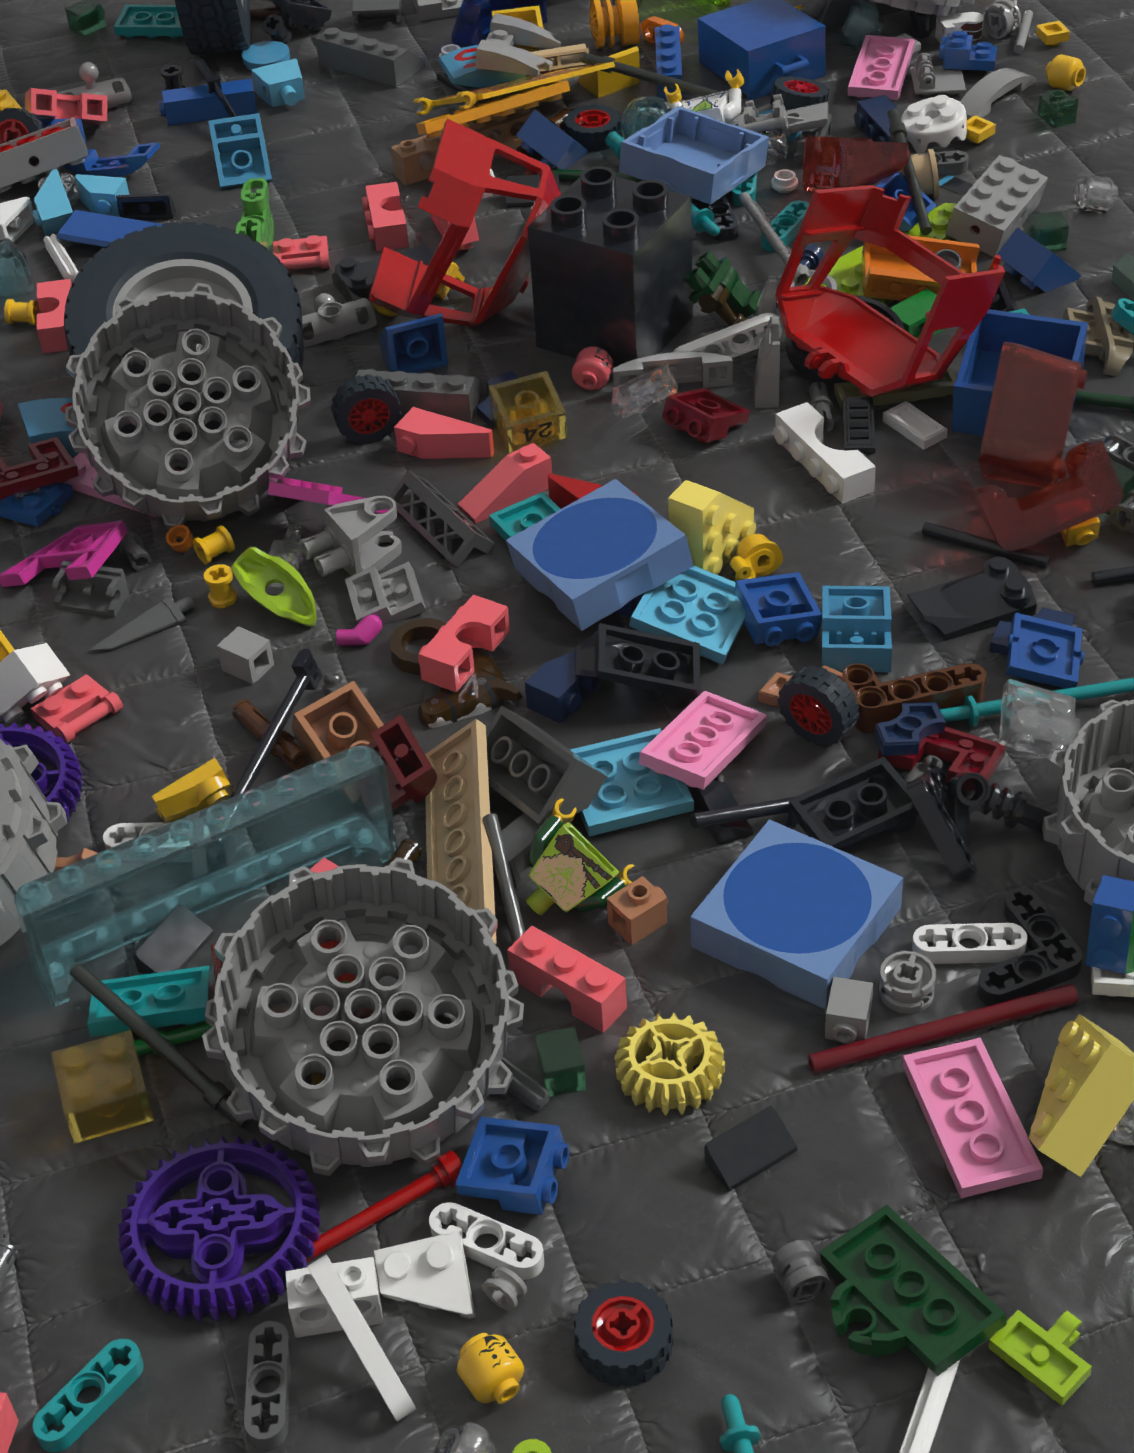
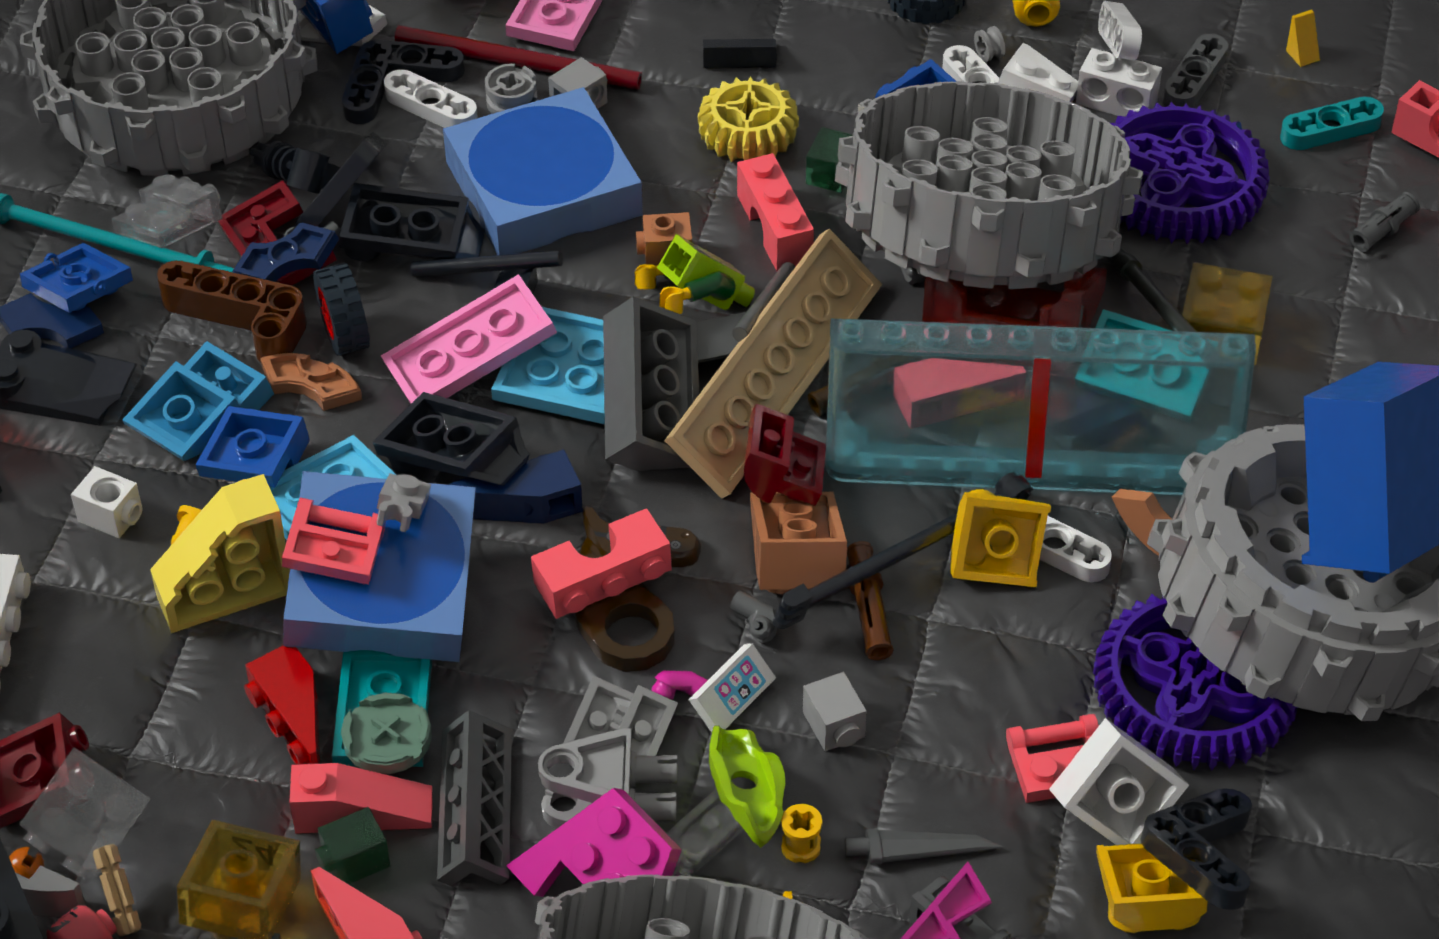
camera: 150 degrees left, 5 degrees up
none -> white brick [71,466,143,539]
none -> tan axle [93,844,141,936]
none -> coral plate [282,497,386,585]
none -> clear green brick [315,807,391,884]
none -> sand green tile [341,692,432,775]
none -> light grey plate [376,473,431,532]
none -> tile [689,643,776,733]

